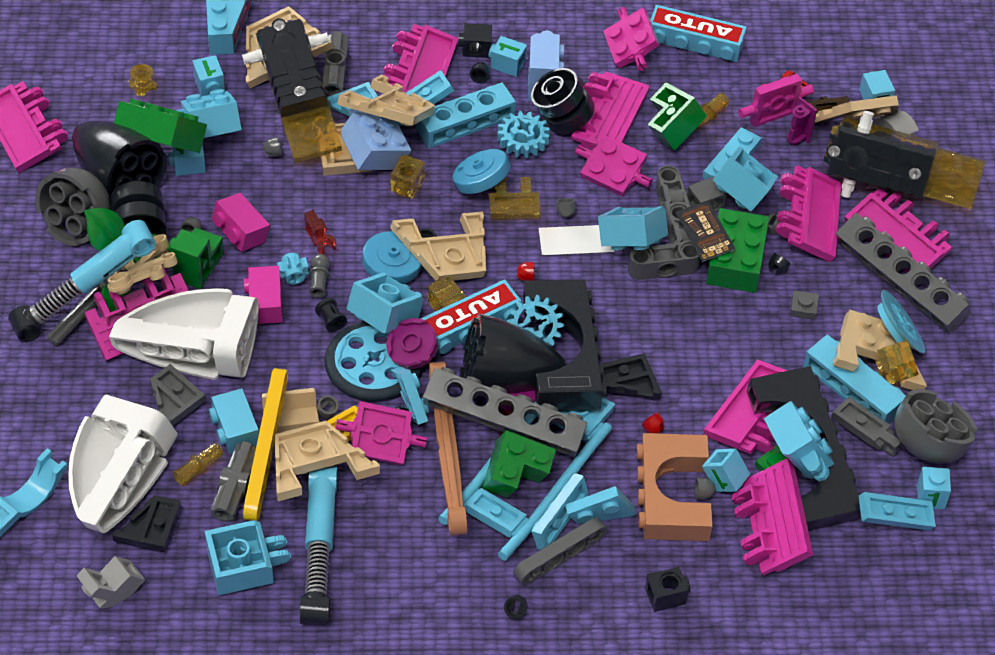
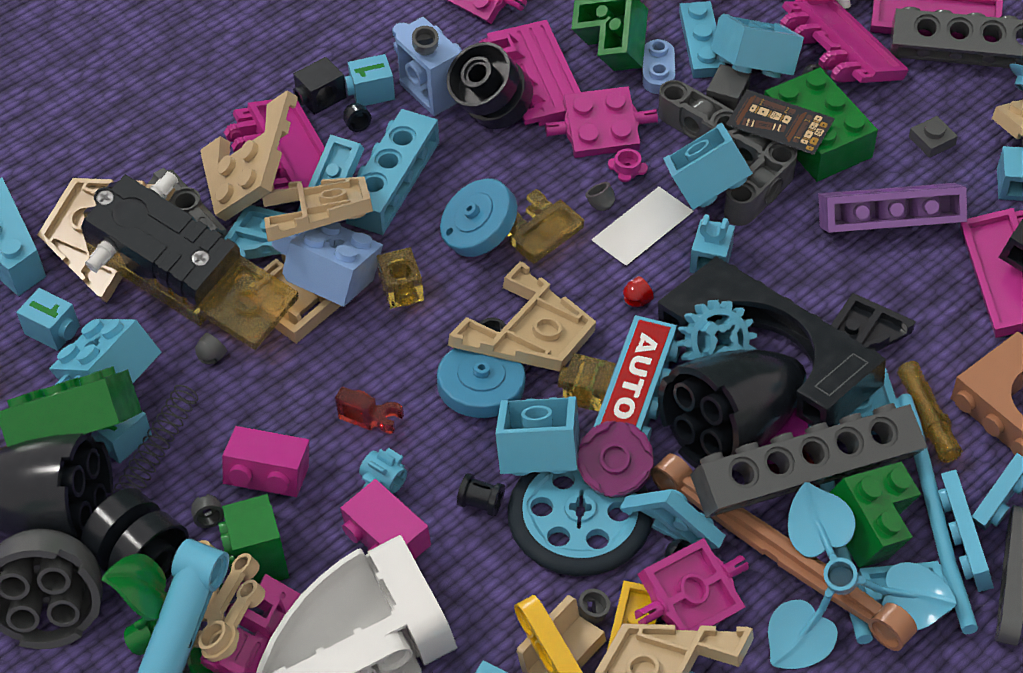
camera: 35 degrees left, 0 degrees up
dark grey pin [309,254,331,298] -> none
medium azure gear [497,111,550,158] -> none
red hinge [641,412,665,434] -> none
black hinge [768,253,791,275] -> none
none -> dark grey piece [111,385,199,495]
none -> tan wing [201,90,298,221]
none -> dark grey hinge [412,26,439,55]
none -> dark pink plate [608,148,648,182]
none -> light blue plate [642,39,675,94]
none -> medium azure brick [689,214,735,273]
none -> medium azure plant [768,482,956,669]
none -> medium lavender brick [818,183,967,233]
none -> clear yellow pin [897,361,963,463]

